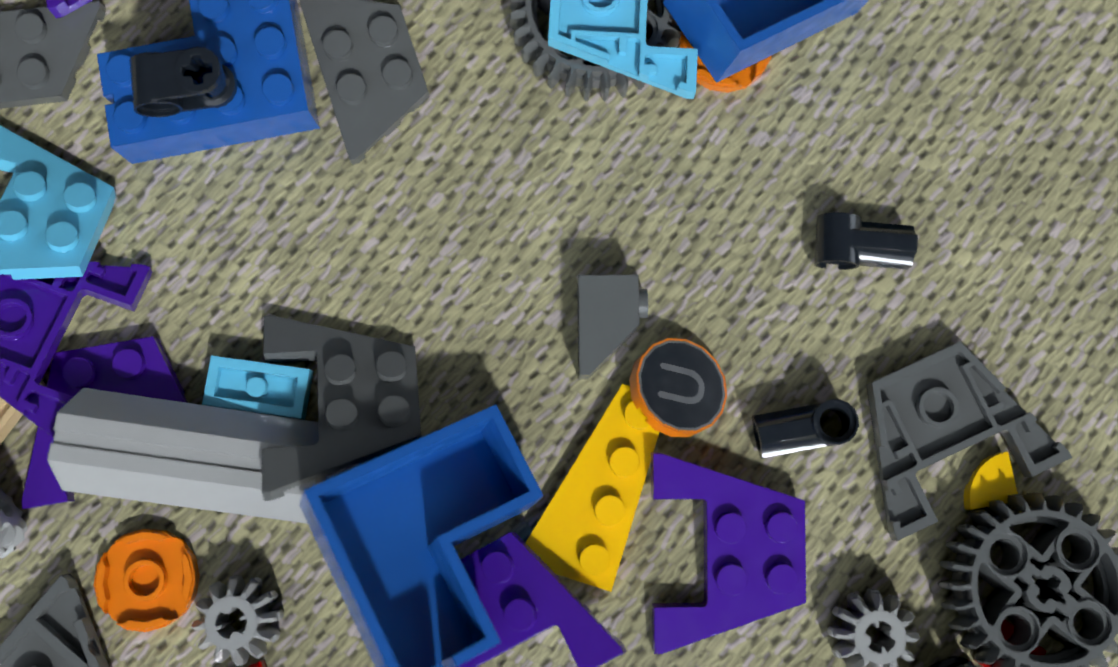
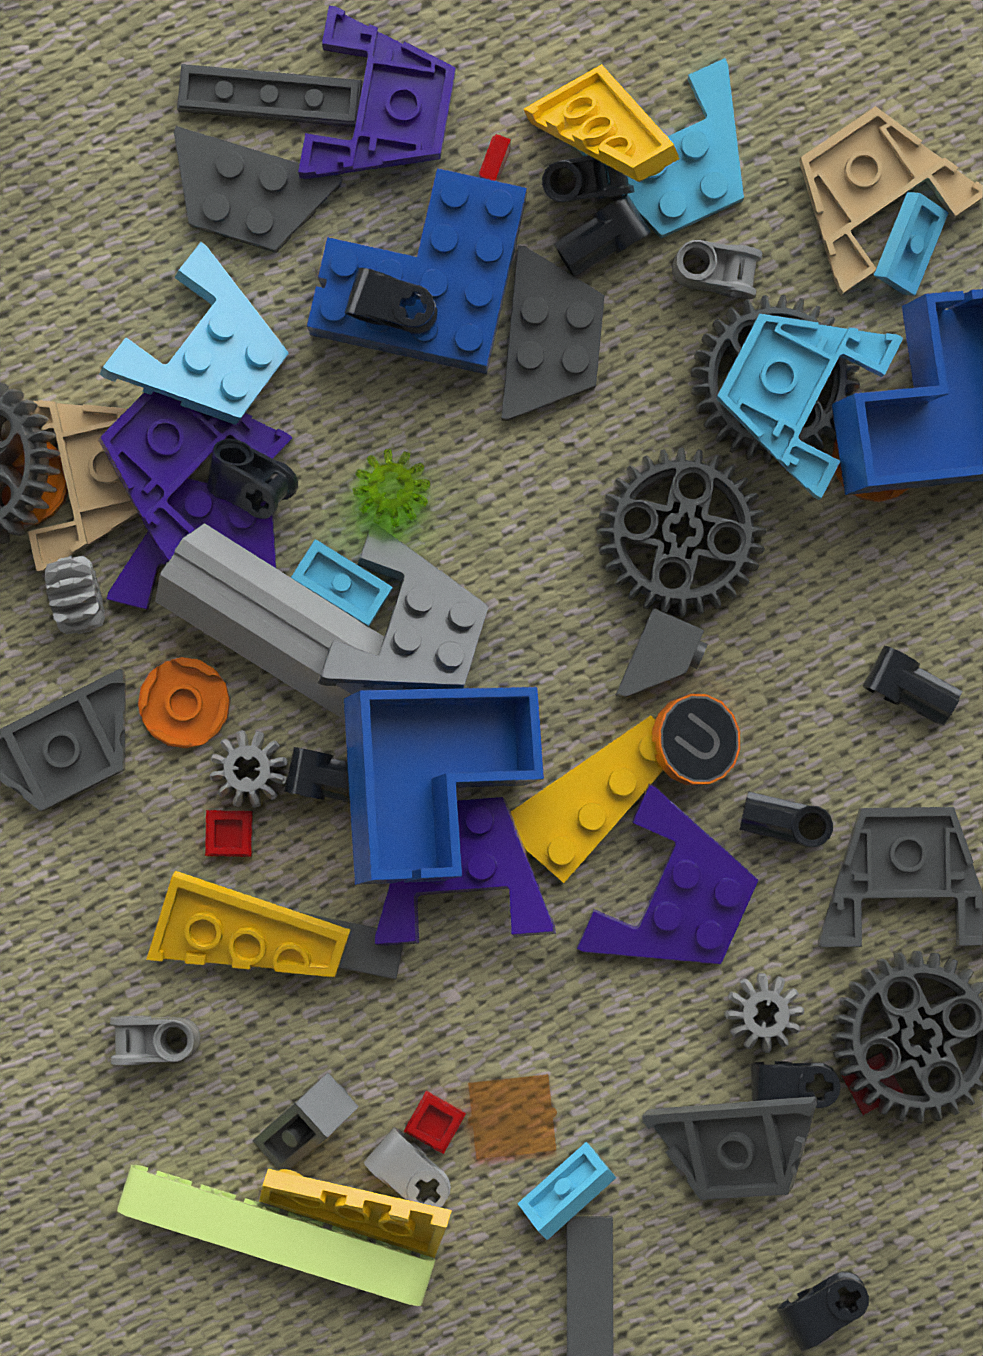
camera: 30 degrees right, 5 degrees up
yellow tile [963,451,1018,510] -> none
none -> black piece [207,439,298,519]
none -> black piece [284,747,350,803]
none -> clear neon green gear [353,449,431,528]
none -> dark grey gear [597,448,766,617]

